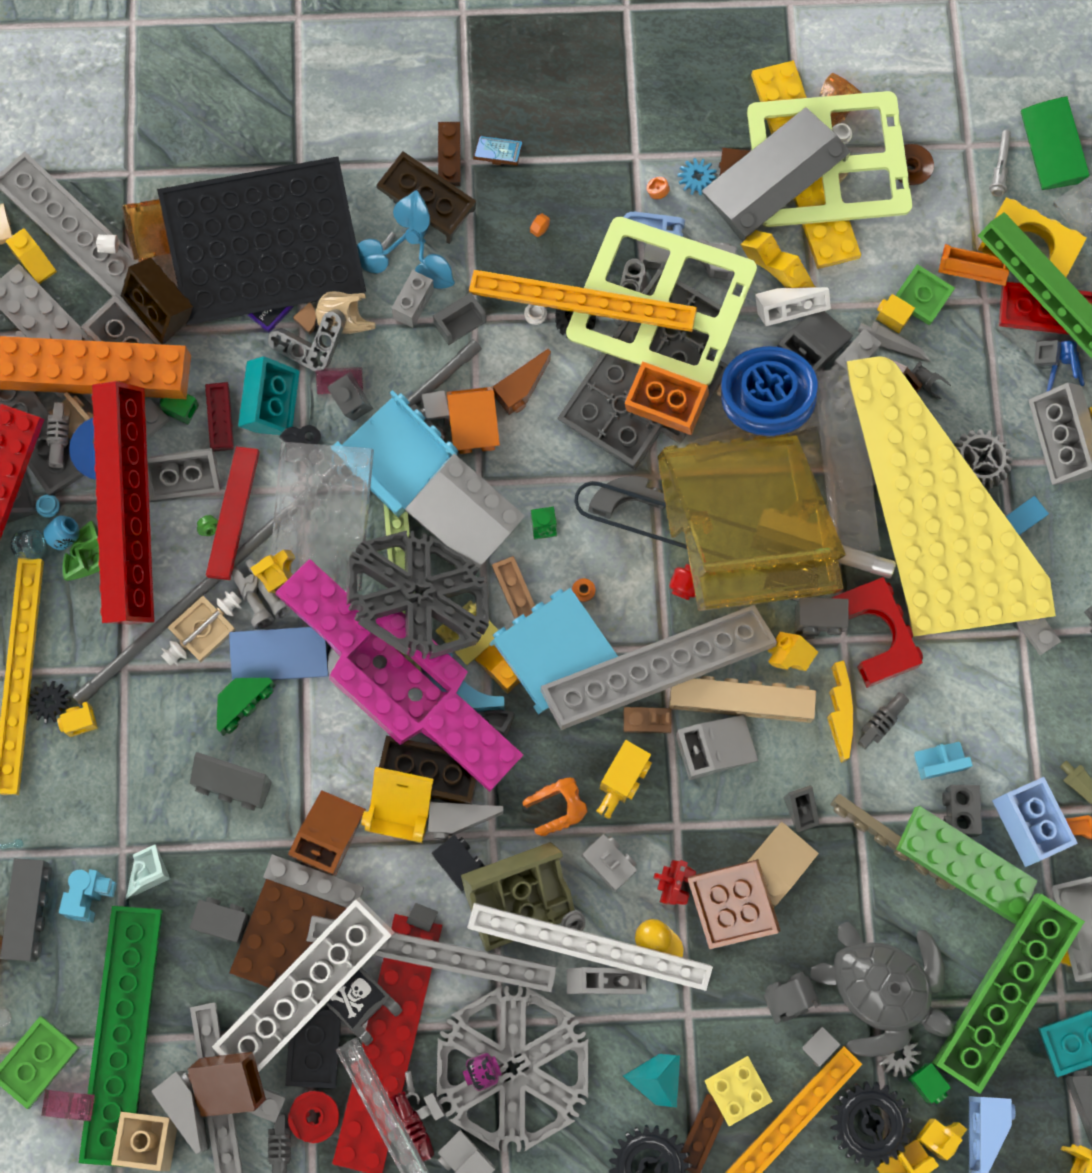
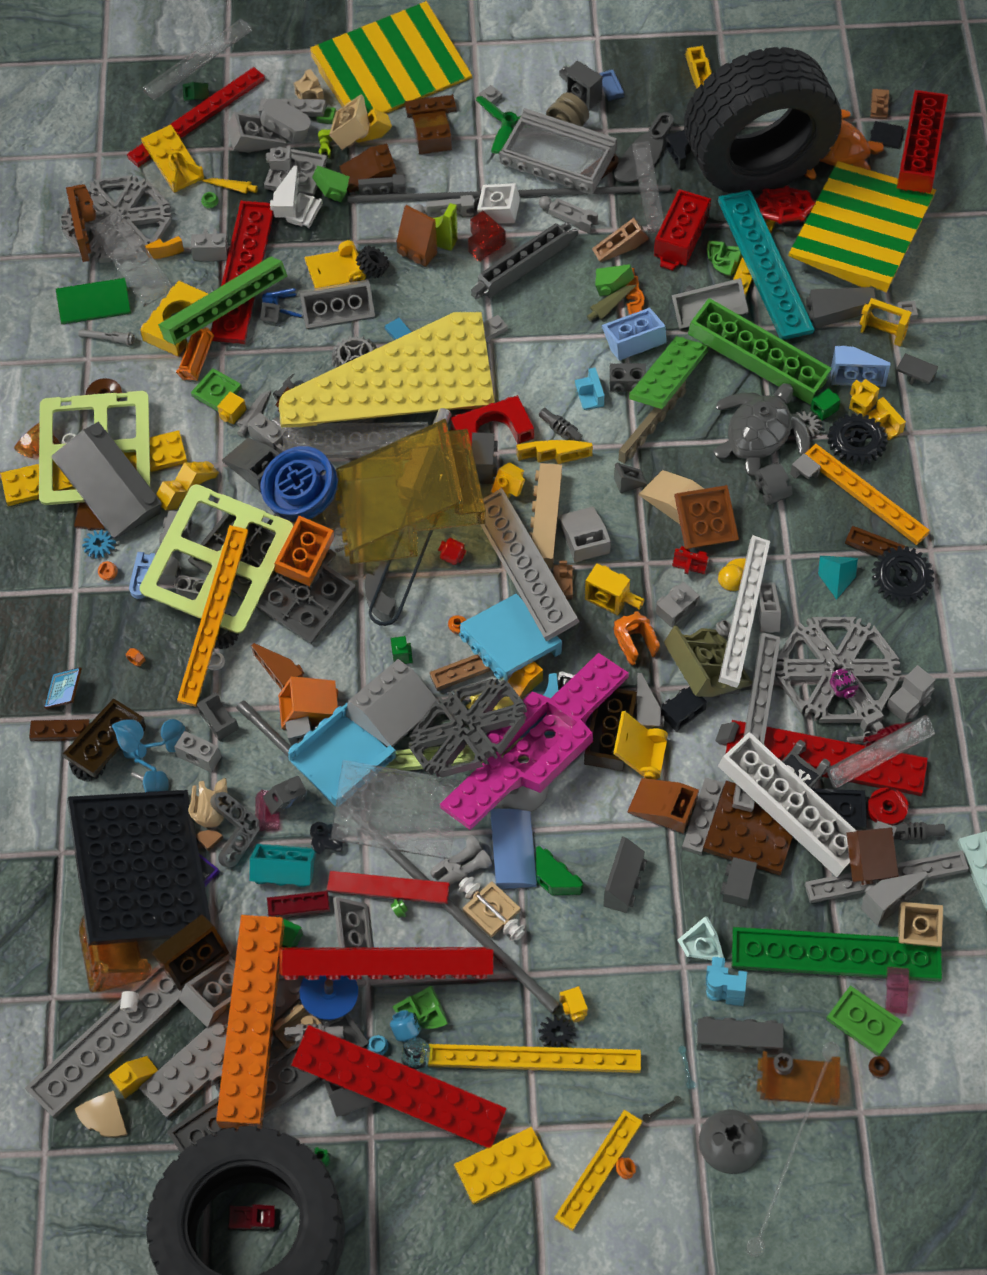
camera: 85 degrees left, 15 degrees down
yellow brick [250,549,296,593] -> none
light yellow hinge [704,1056,773,1126] -> none
white slope [755,287,831,326] -> none

